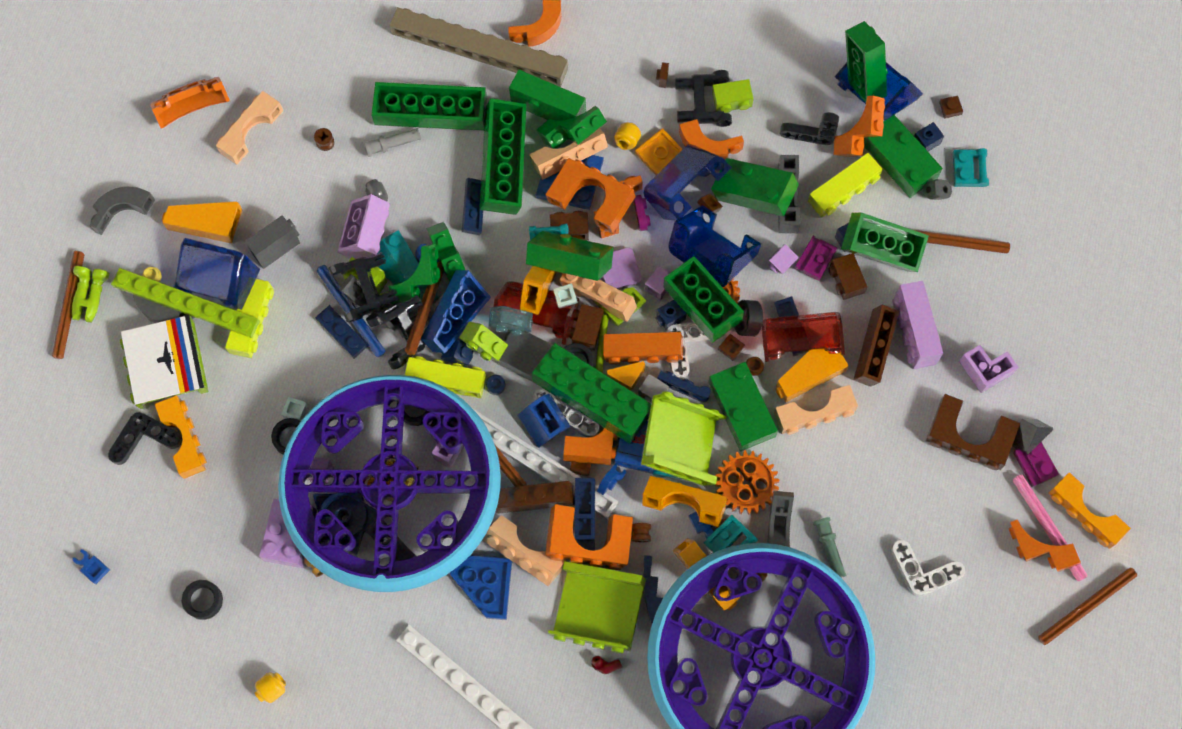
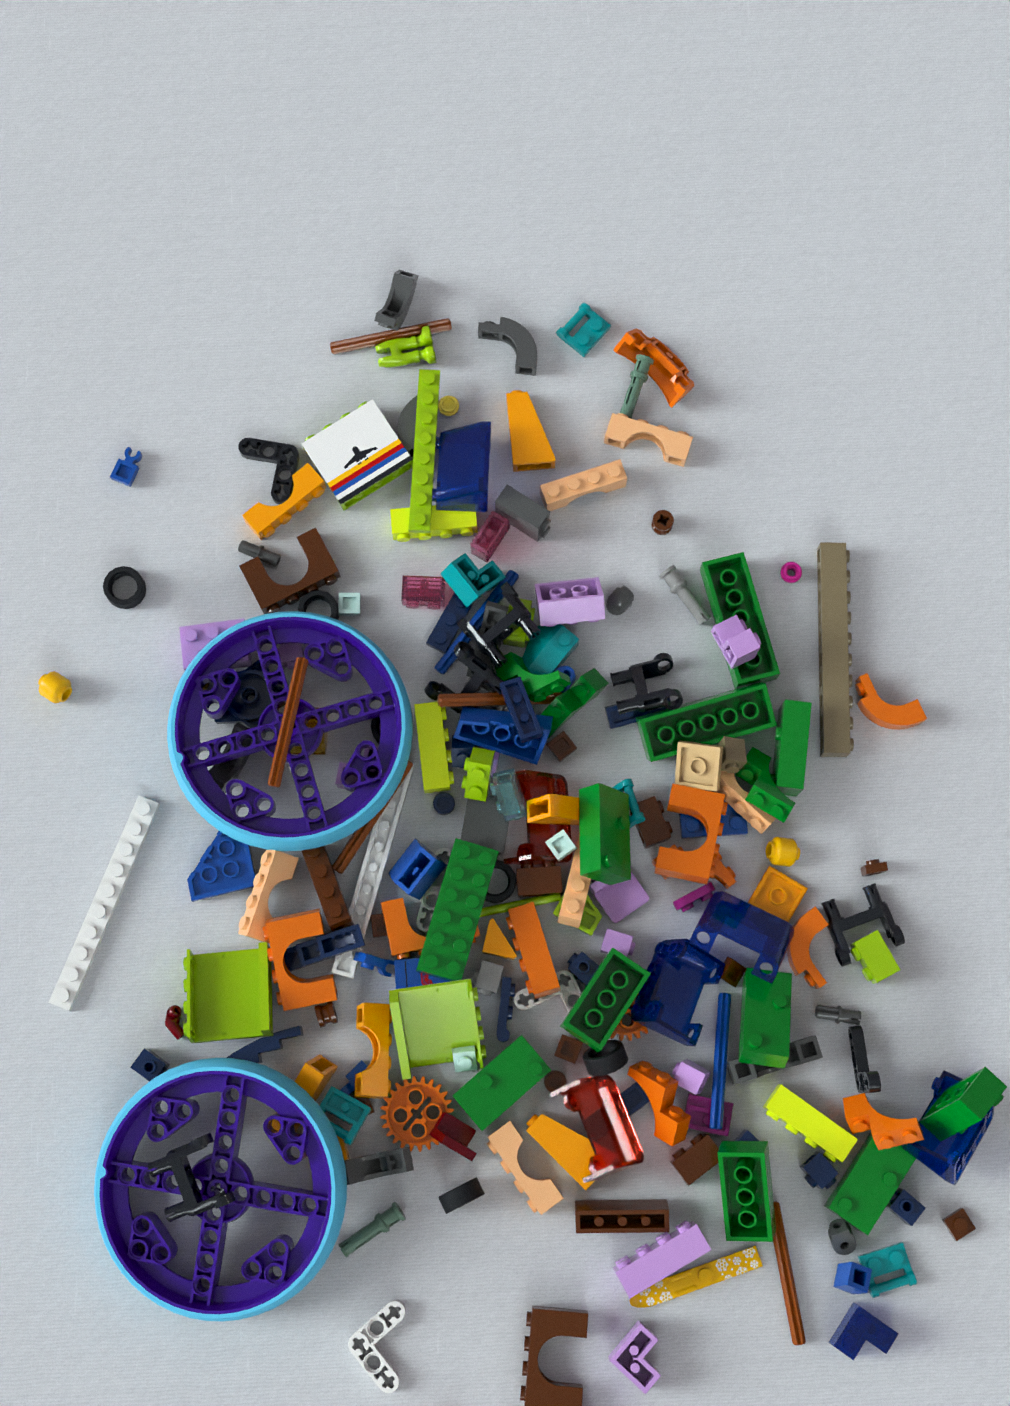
camera: 70 degrees right, 5 degrees up
none -> dark blue brick [130,1048,170,1082]
none -> black connector [148,1132,236,1222]
none -> dark grey axle [238,540,281,567]
none -> reddish brown arch [239,527,341,614]
none -> dark orange axle [268,657,308,788]
none -> dark grey arch [374,269,419,331]
none -> clear pink brick [401,575,446,610]
none -> dark red panel [429,1111,477,1161]
none -> black tyre [438,1177,485,1214]
none -> teal brick [440,553,506,607]
none -> light aqua plate [452,1045,478,1072]
none -> clear pink brick [470,511,510,562]
none -> dark blue plate [499,677,543,743]
none -> light nougat arch [540,459,627,511]
none -> reddish brown plate [546,731,577,762]
none -> teal plate [556,303,611,357]
none -> black connector [610,653,683,715]
none -> sand green pin [620,354,654,419]
none -> orange arch [627,1060,691,1146]
none -> yellow piece [629,1246,763,1308]
none -> tan plate [675,741,723,791]
none -> blue axle [709,993,731,1130]
none -> lavender brick [711,615,761,669]
none -> dark tan brick [717,736,747,773]
none -> dark pink plate [780,562,802,583]
none -> dark blue brick [800,1151,839,1189]
none -> dark grey axle [815,1005,861,1025]
none -> clear blue brick [829,1302,899,1361]
none -> blue brick [833,1262,872,1295]

